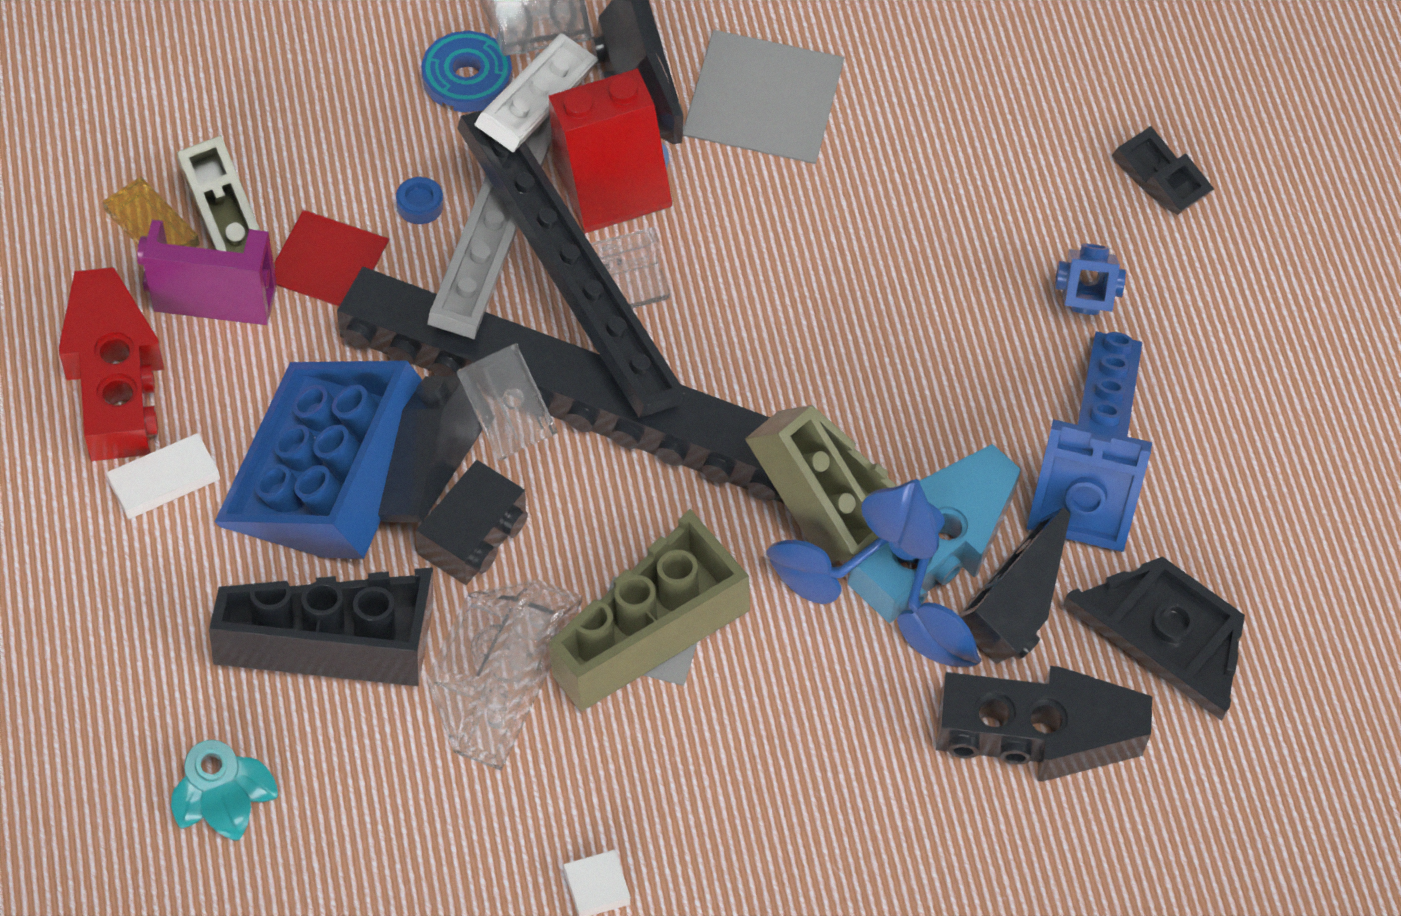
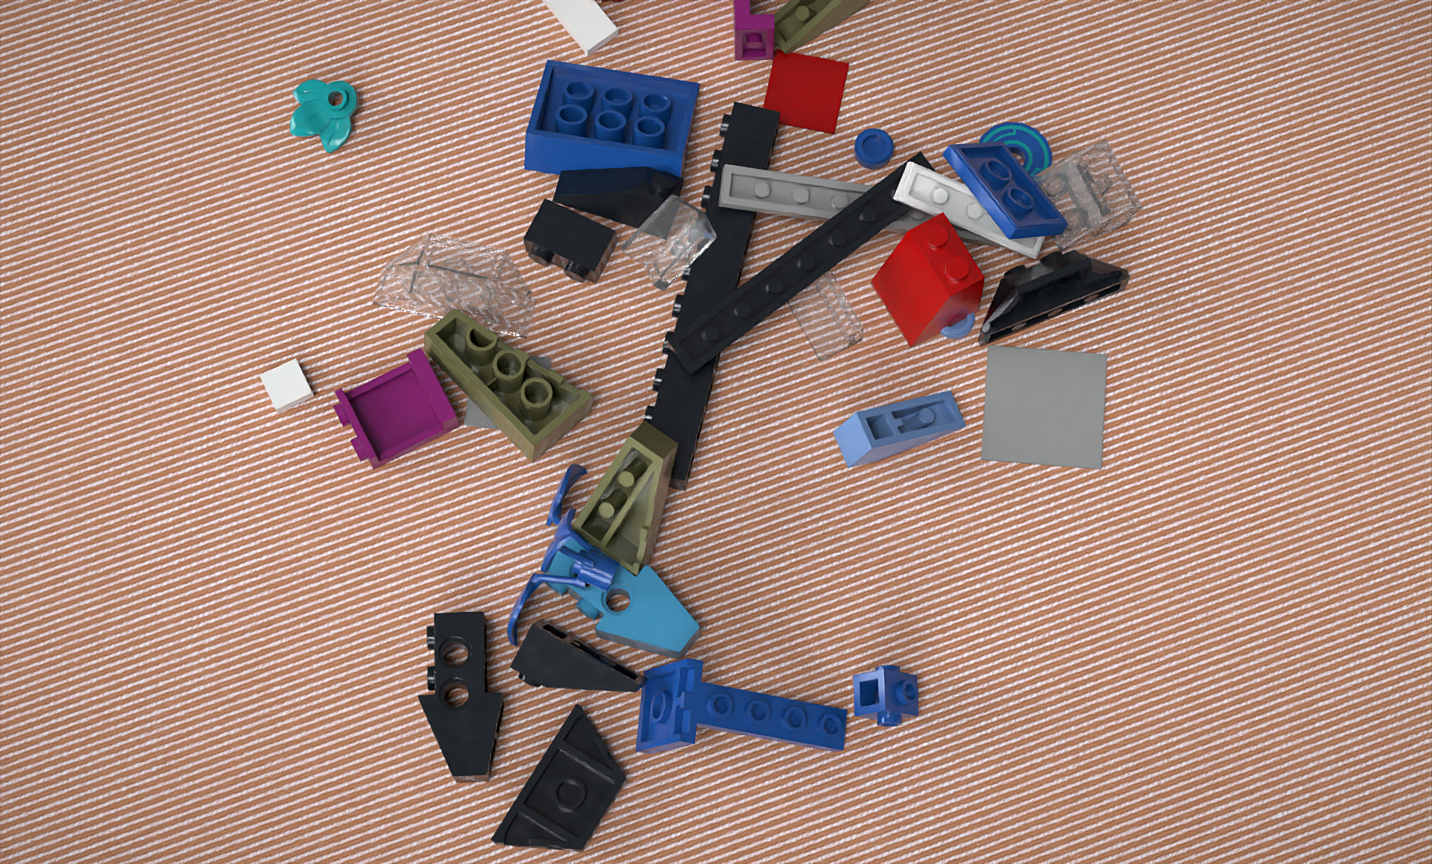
camera: 85 degrees right, 15 degrees up
black wedge [209,567,434,687] -> none
black slope [1112,126,1214,215] -> none
none -> magenta panel [333,348,460,470]
none -> medium blue slope [833,390,966,468]
none -> blue tile [942,141,1069,240]

